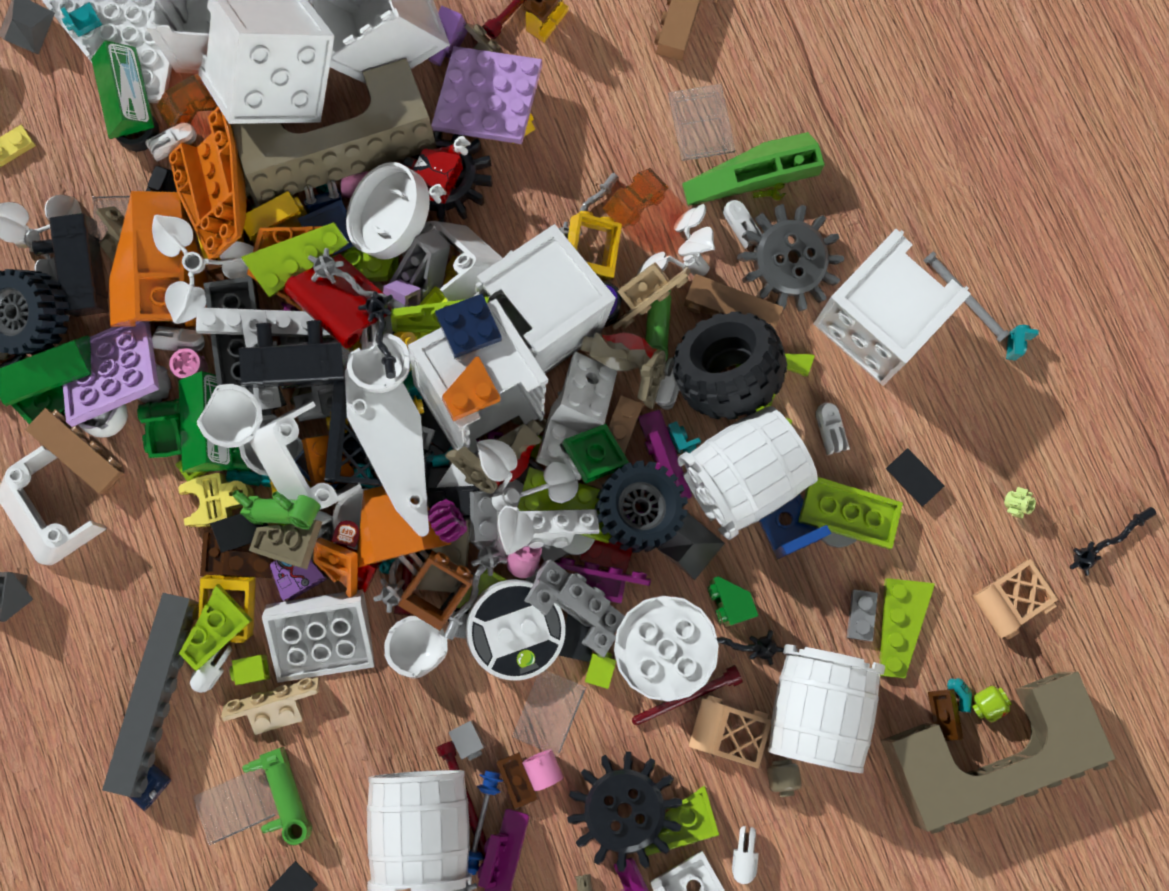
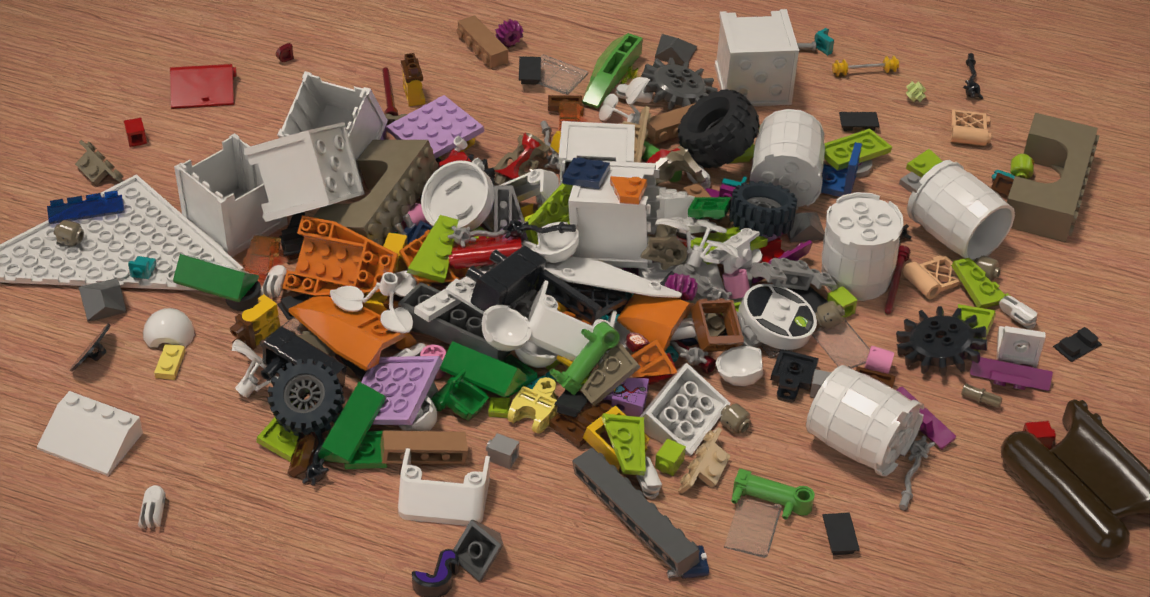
camera: 50 degrees left, 35 degrees down
none -> white cylinder [143,308,194,348]
none -> yellow hips [230,294,280,350]
none -> light grey brick [486,433,519,469]
none -> dark tan hips [494,133,550,185]
none -> magenta gear [495,19,524,48]
none -> black piece [519,56,541,85]
none -> reddish brown plate [548,95,582,112]
none -> dark grey slope [655,34,697,66]
none -> dark tan head [721,403,751,434]
none -> black plate [770,349,819,403]
none -> dark tan head [815,301,845,329]
none -> yellow axle [832,56,899,77]
none -> lime wing [951,258,1010,308]

